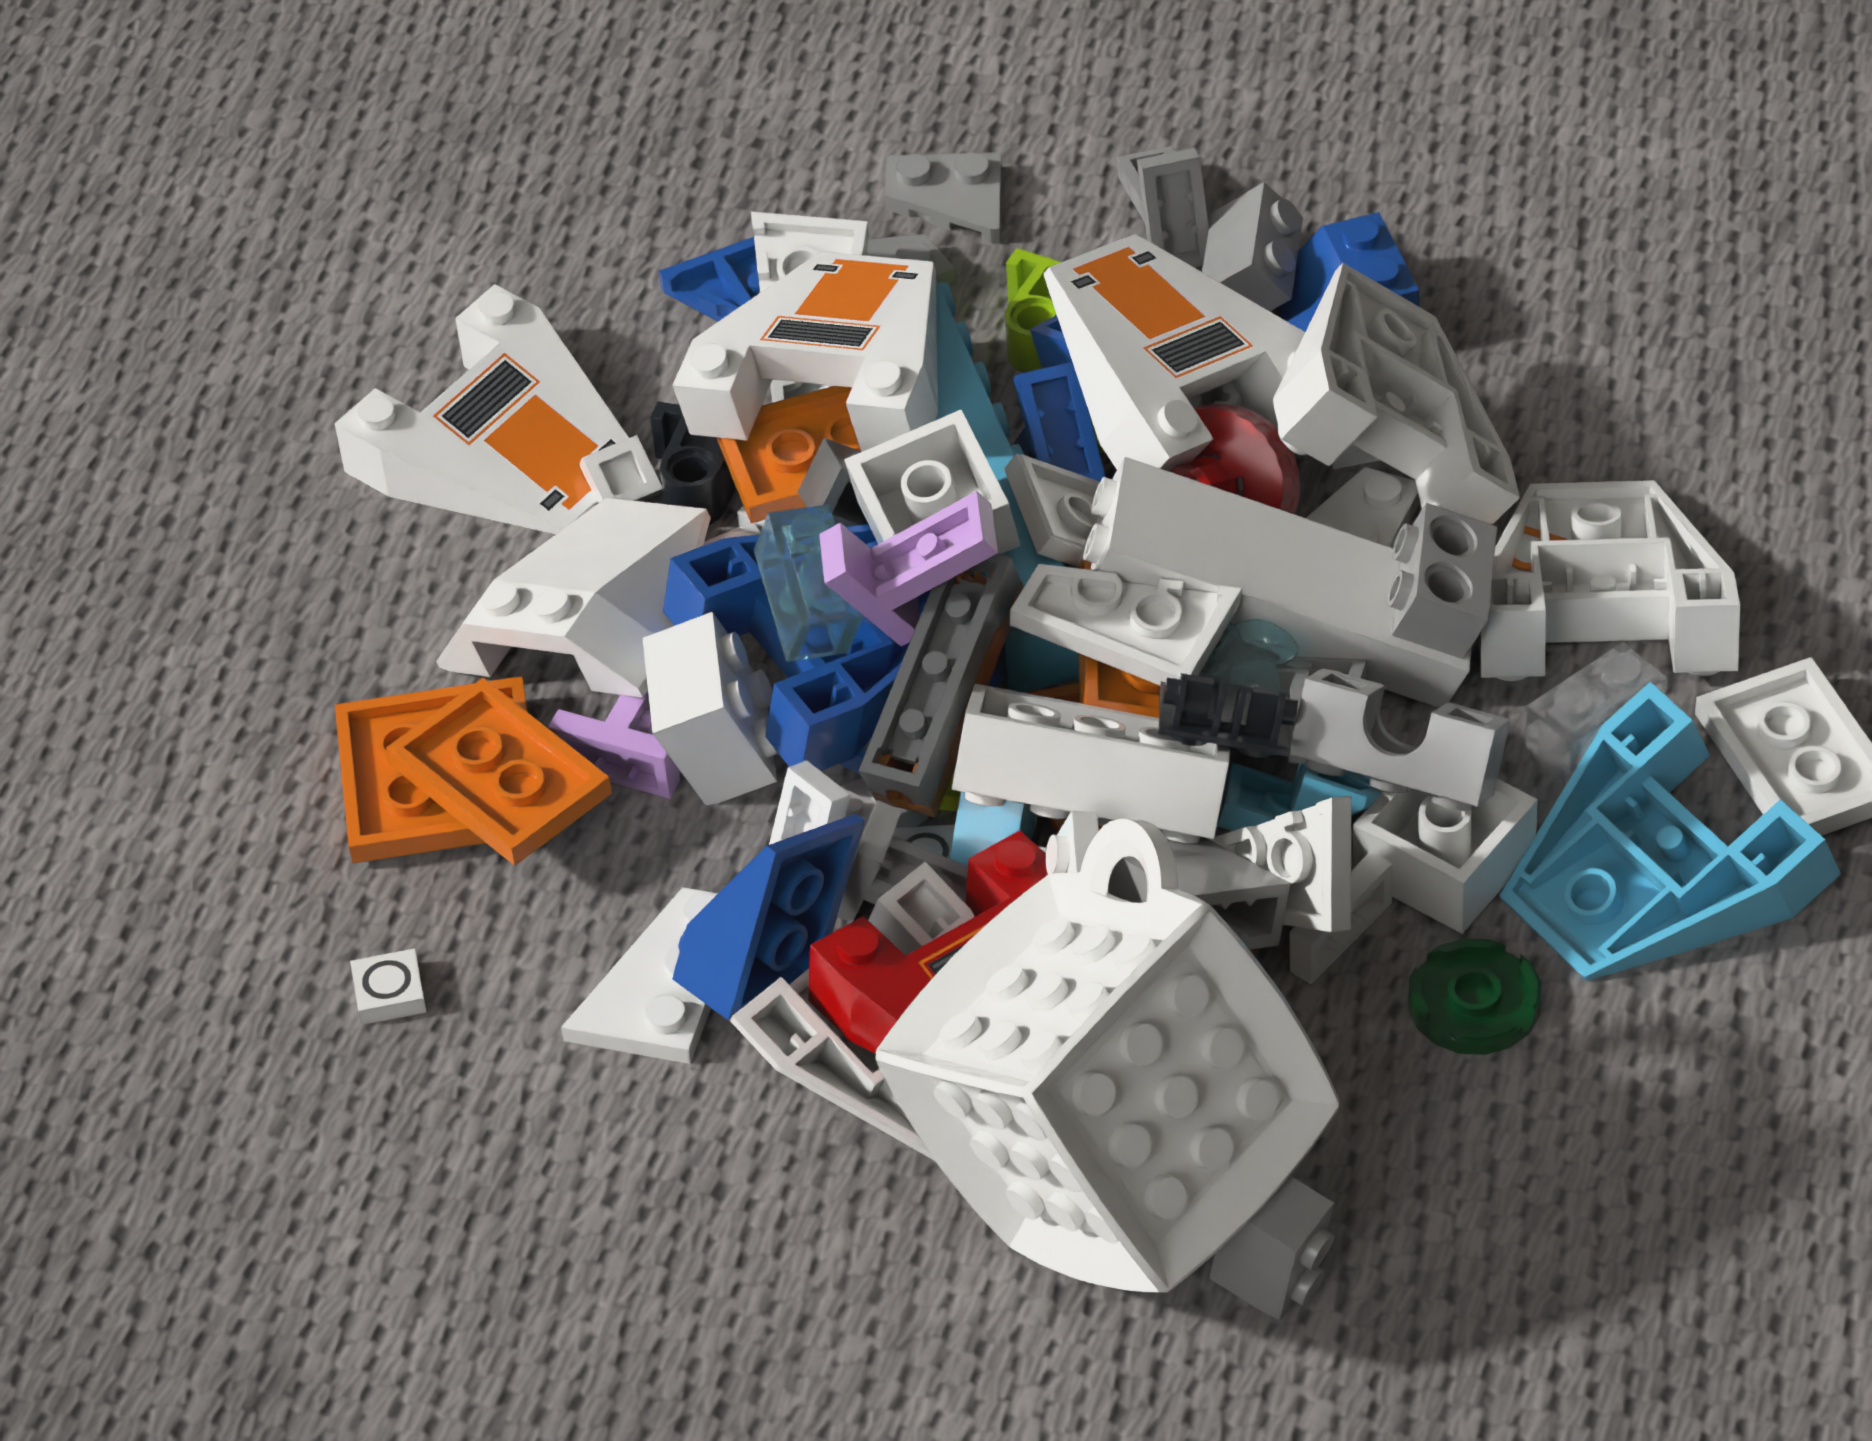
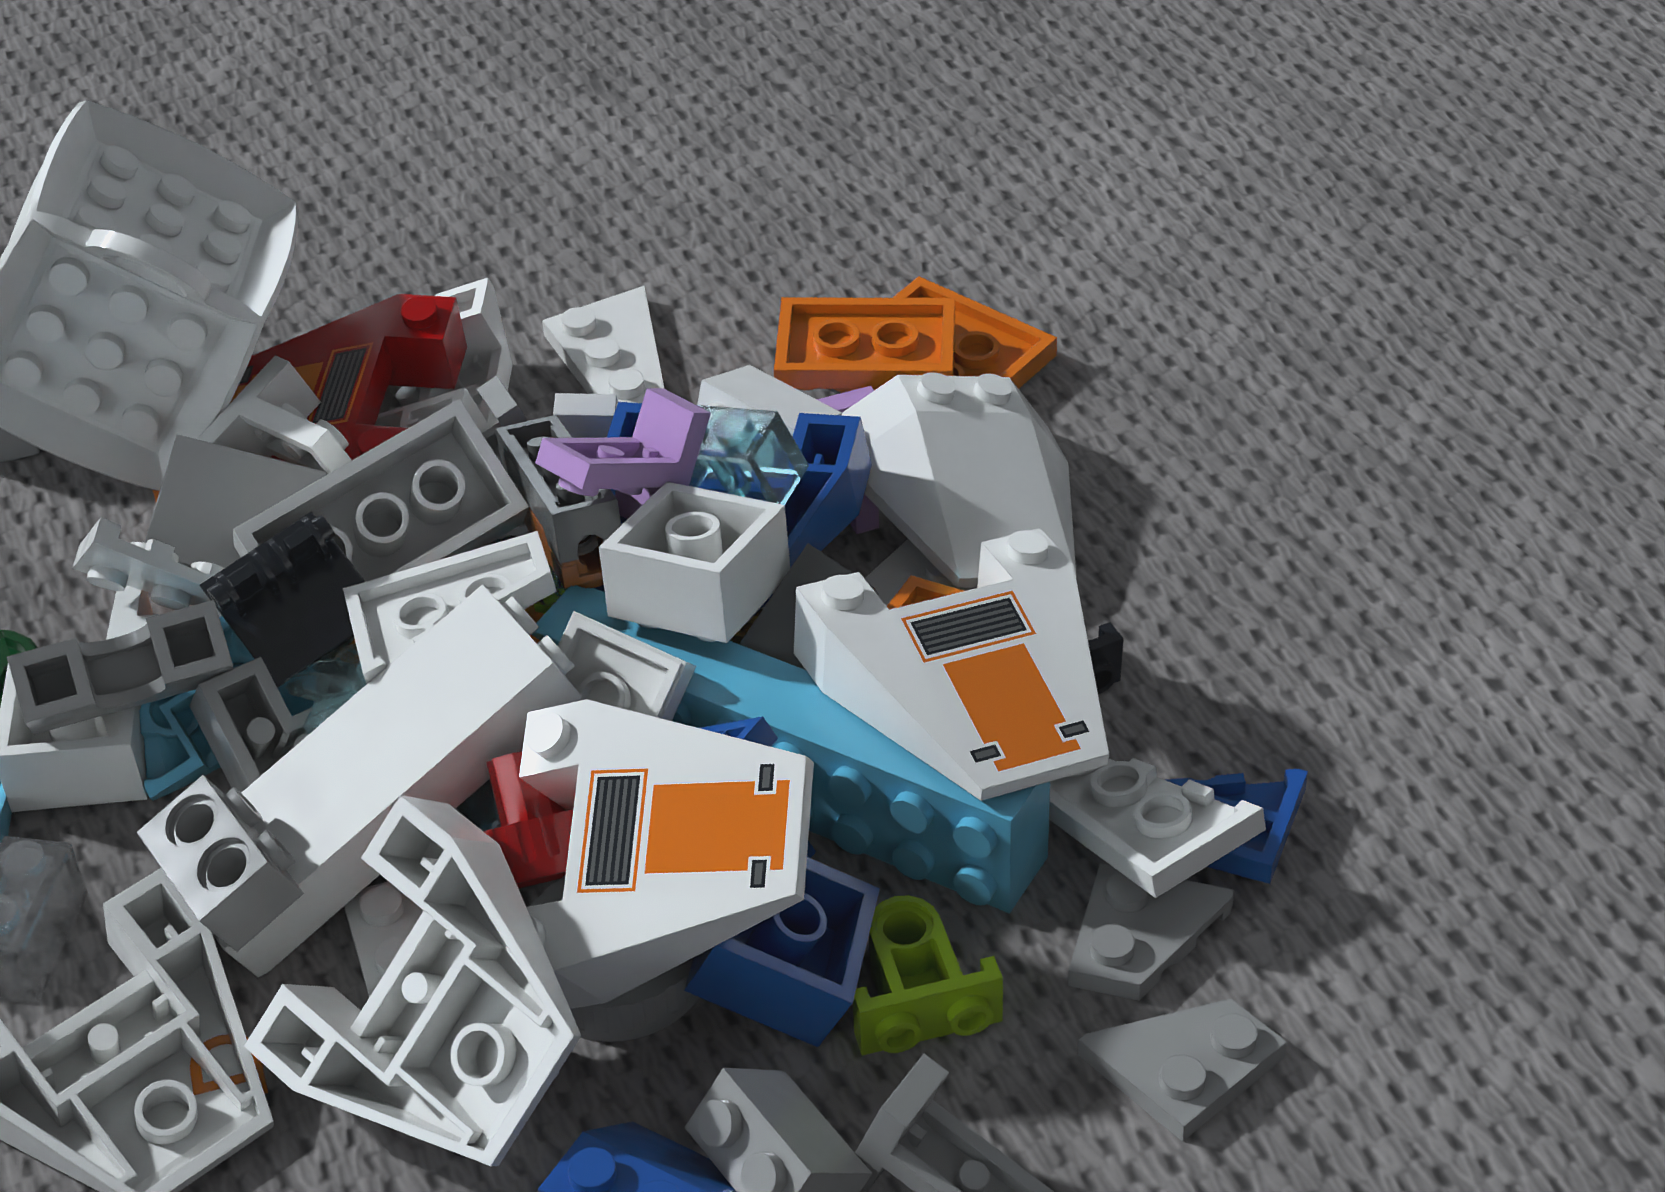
camera: 135 degrees right, 5 degrees down
white wedge [335,284,629,534] -> none
white tile [350,948,427,1025] -> none
white tile [579,435,663,504] -> none
blue slope [672,814,865,1021] -> none

